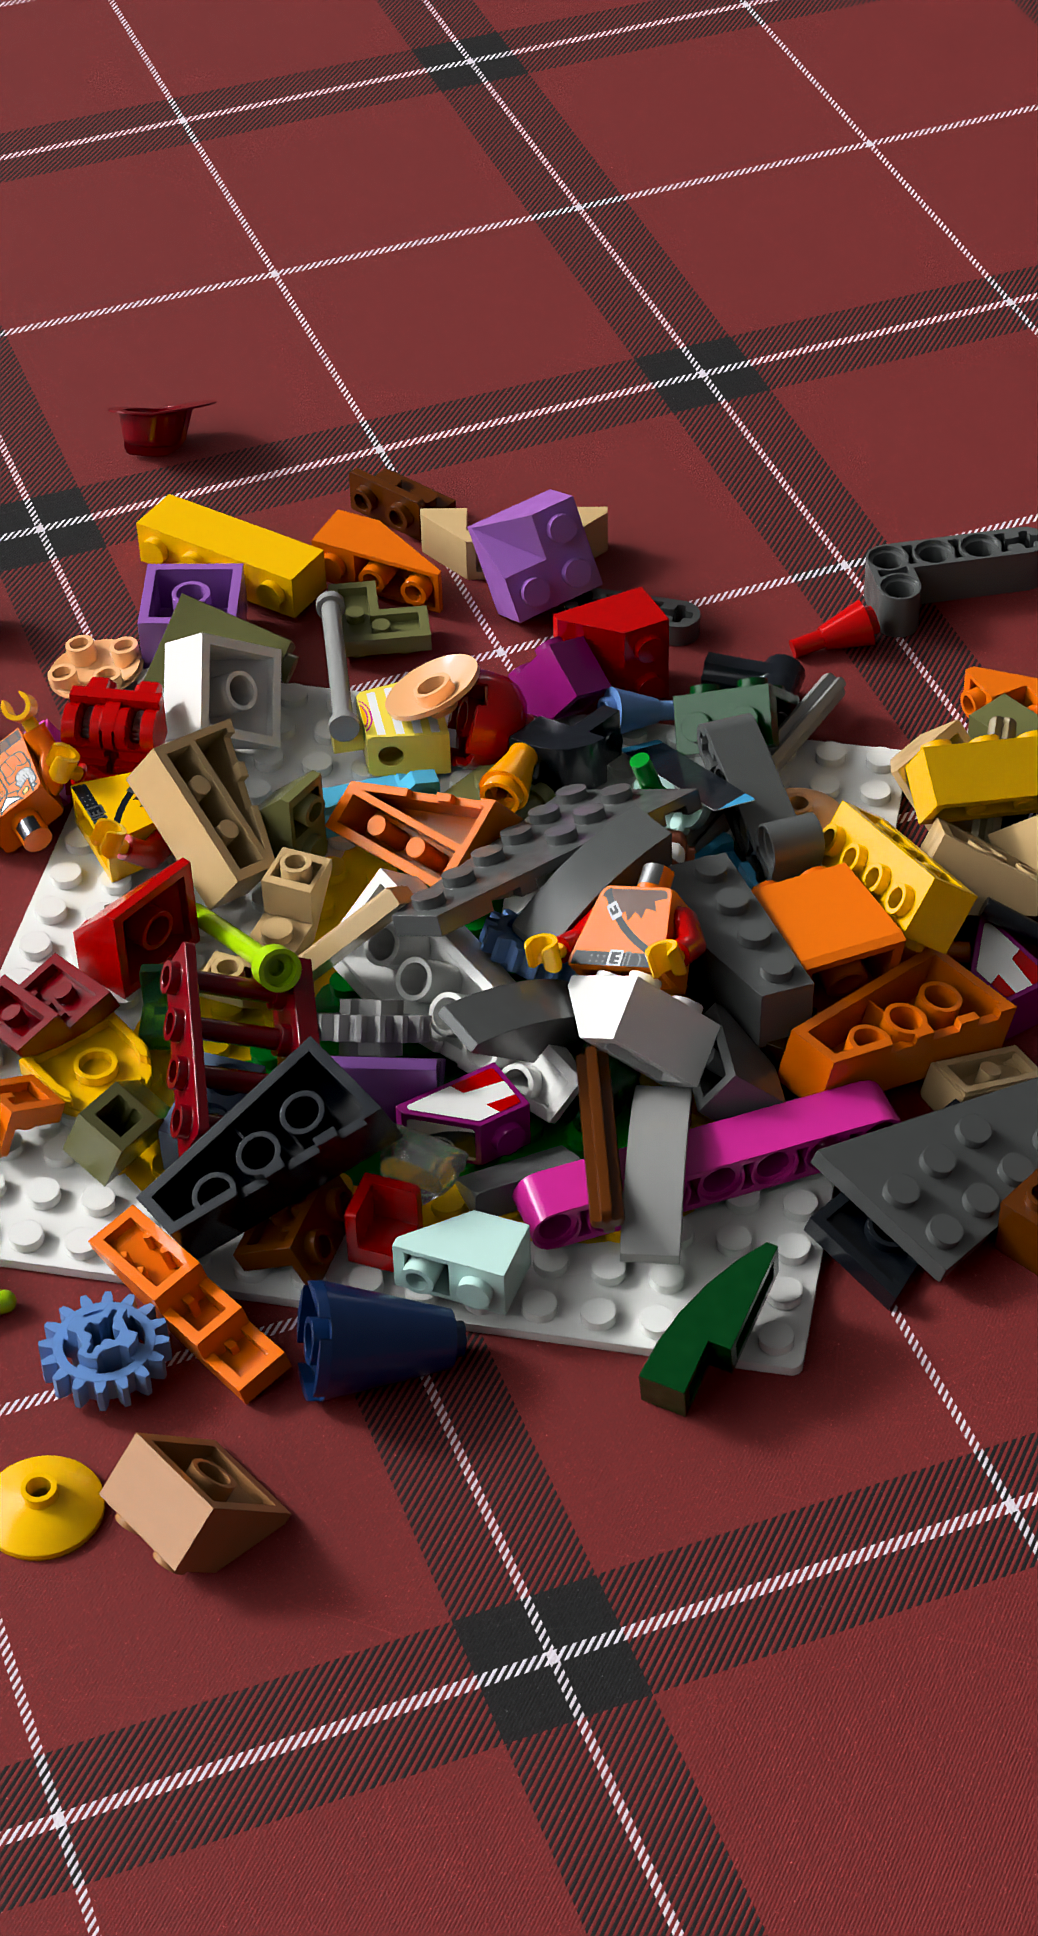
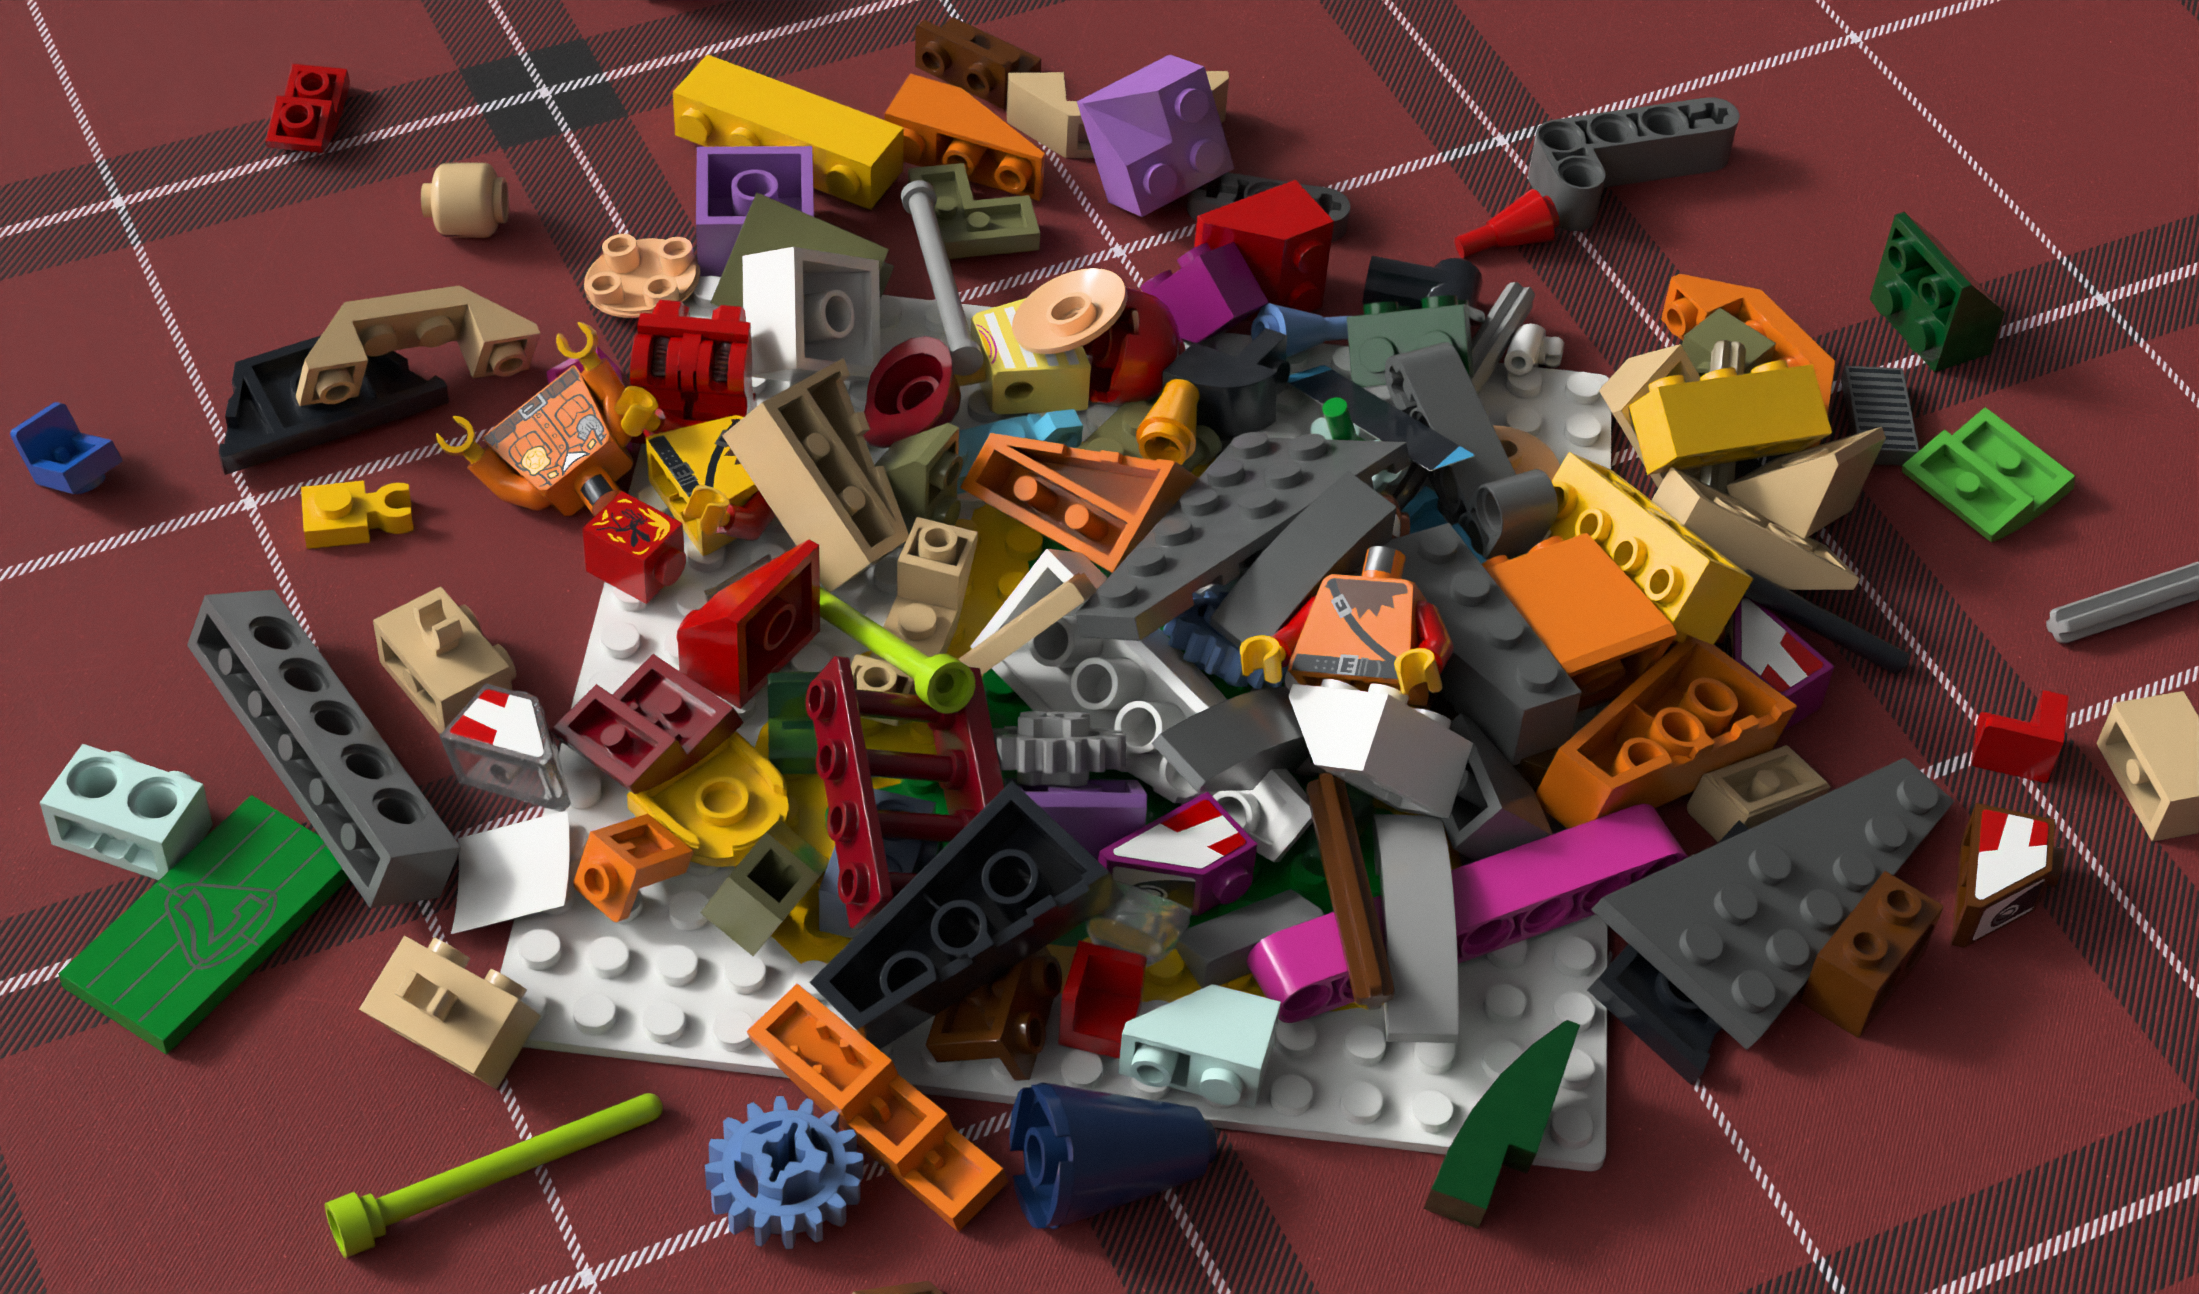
camera: 10 degrees left, 5 degrees up
none -> red brick [582,491,686,604]
none -> dark red piece [863,336,961,449]
none -> white arm [1504,324,1564,375]

